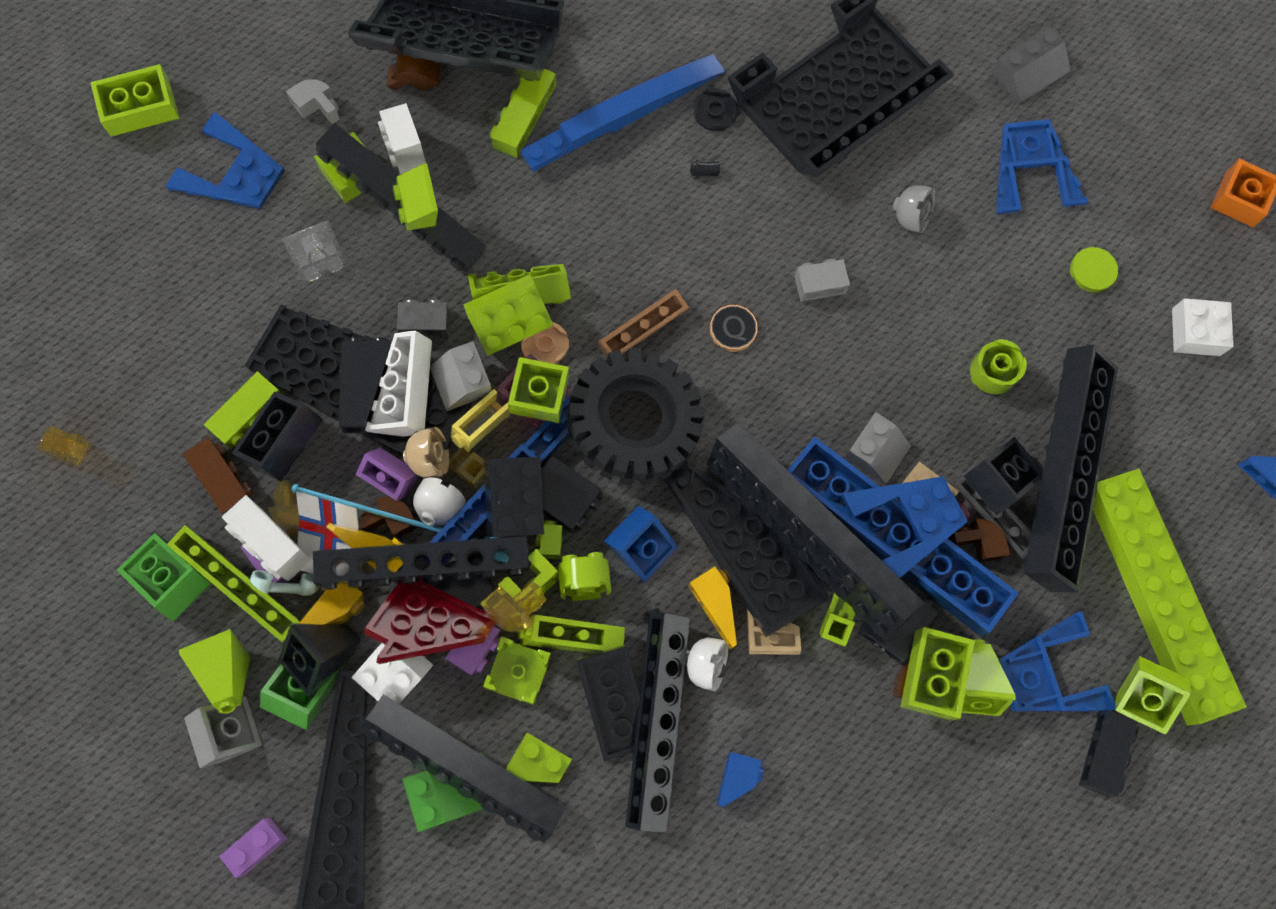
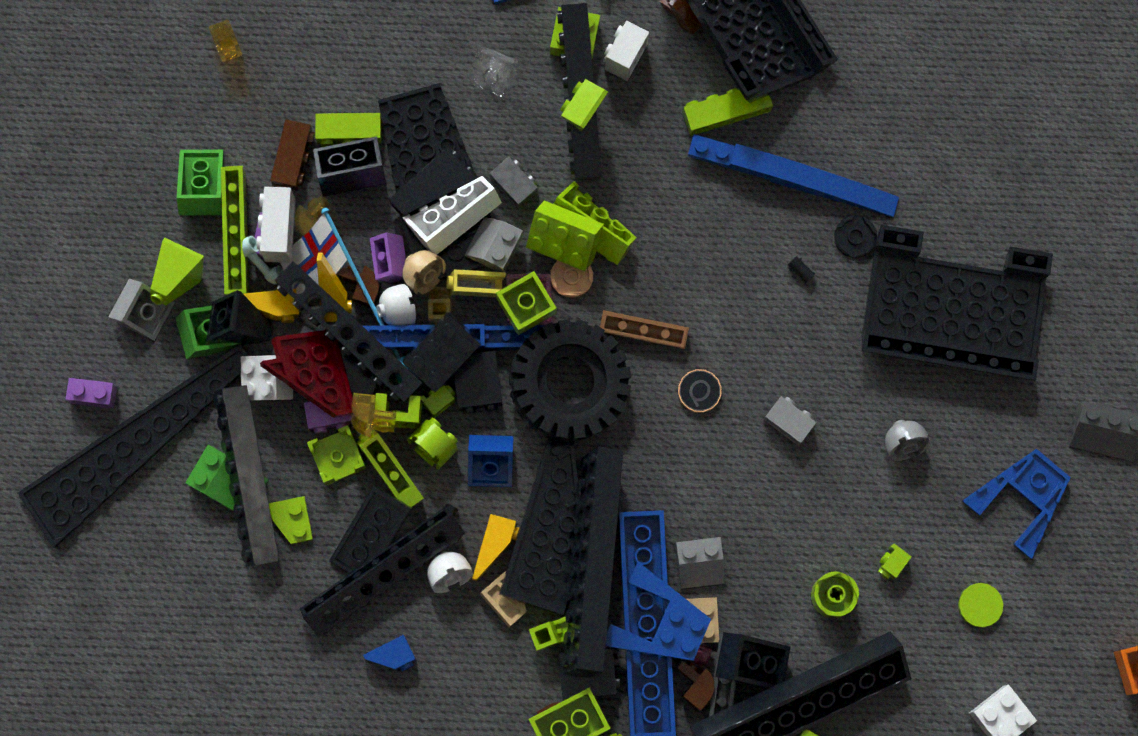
camera: 50 degrees right, 5 degrees up
none -> lime brick [878,543,912,580]

